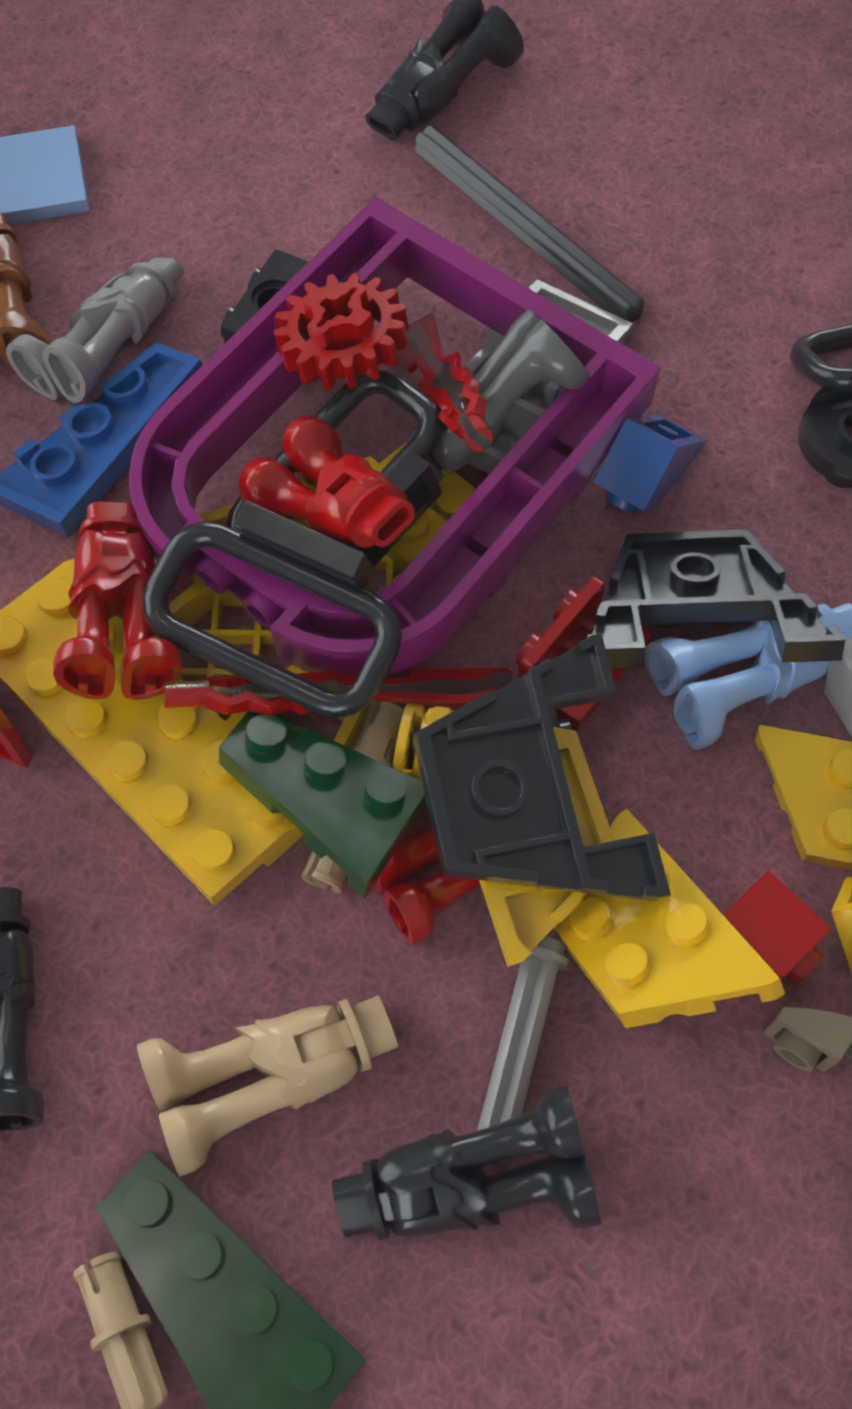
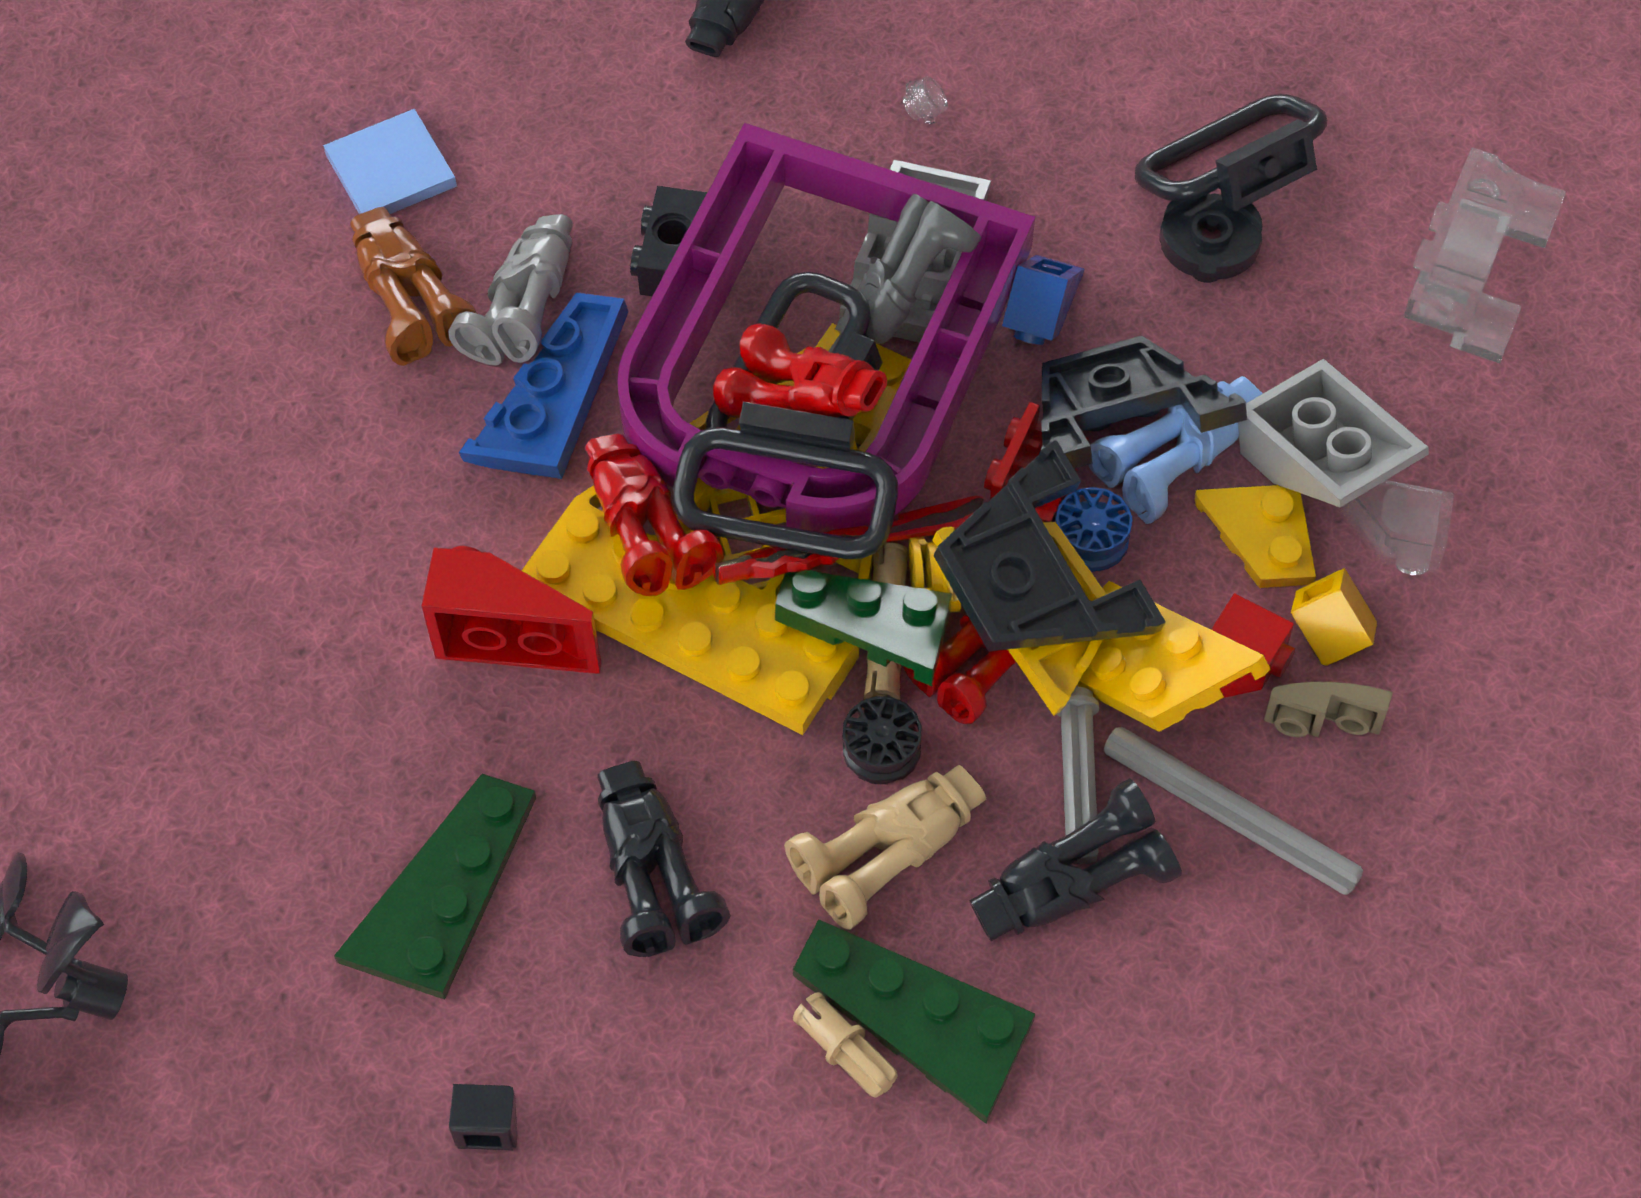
camera: 15 degrees left, 5 degrees down
red gear [274,273,409,390] -> none
red sword [396,313,493,452] -> none
black axle [415,126,645,323] -> none
none -> black wheel [842,696,922,785]
none -> clear plate [903,76,948,125]
none -> blue wheel [1056,487,1133,572]
none -> light grey axle [1103,727,1363,895]

